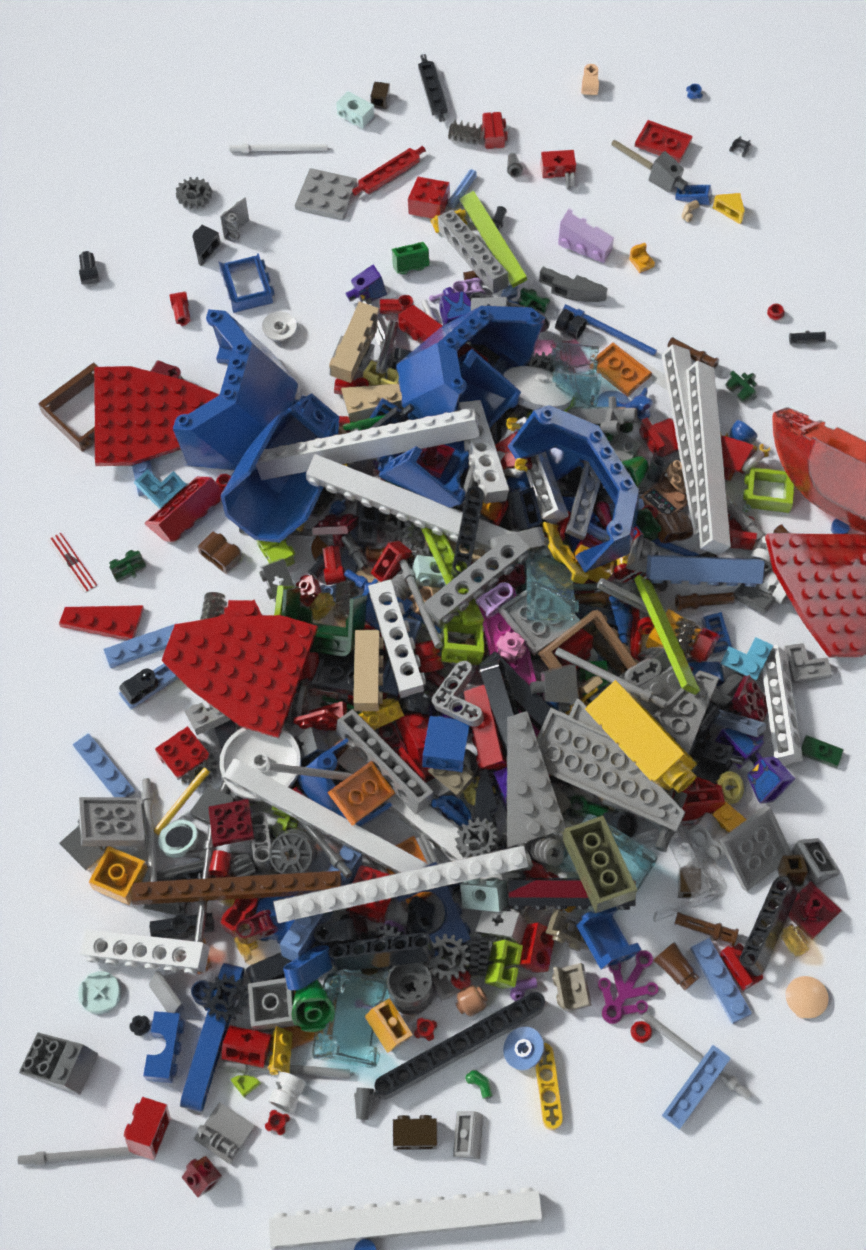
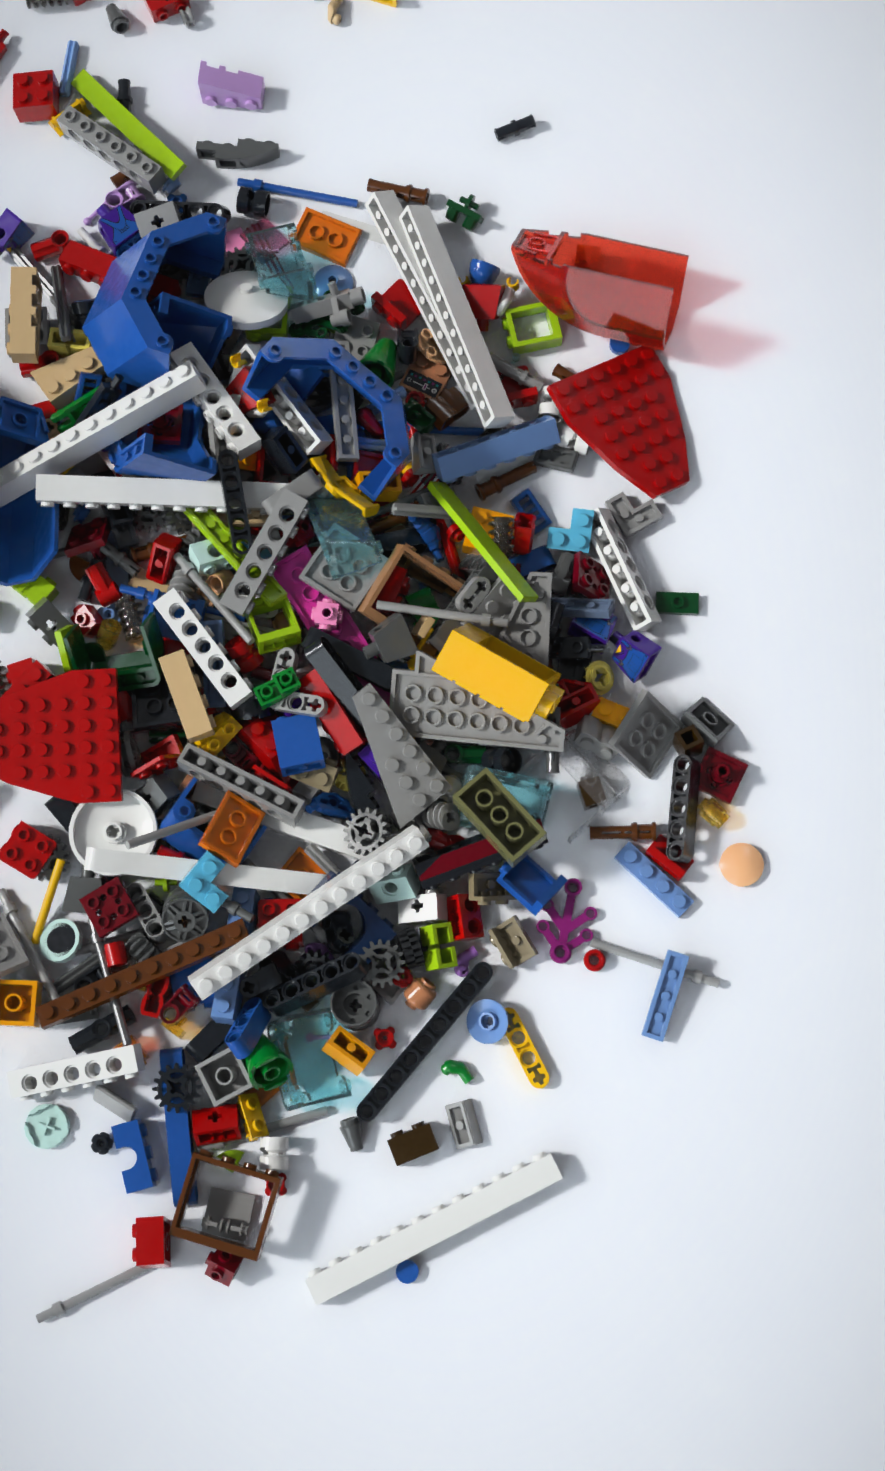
camera: 20 degrees left, 15 degrees up
dark grey slope [19,1032,98,1095] -> none
light grey plate [184,703,230,735] -> none
dark blue wheel [191,980,210,1006] -> none
green brick [391,241,430,274] -> none
lavender piece [476,582,513,618] -> none
dark green hips [517,287,550,315] -> none
blue animal [616,387,653,421] -> none
light orange bracket [629,242,655,273] -> none
reddish brown plant [653,942,700,991] -> none
red plate [767,303,785,320] -> none
none -> reddish brown window [168,1149,284,1262]
none -> medium azure plate [179,850,228,913]
none -> green slope [253,667,301,710]

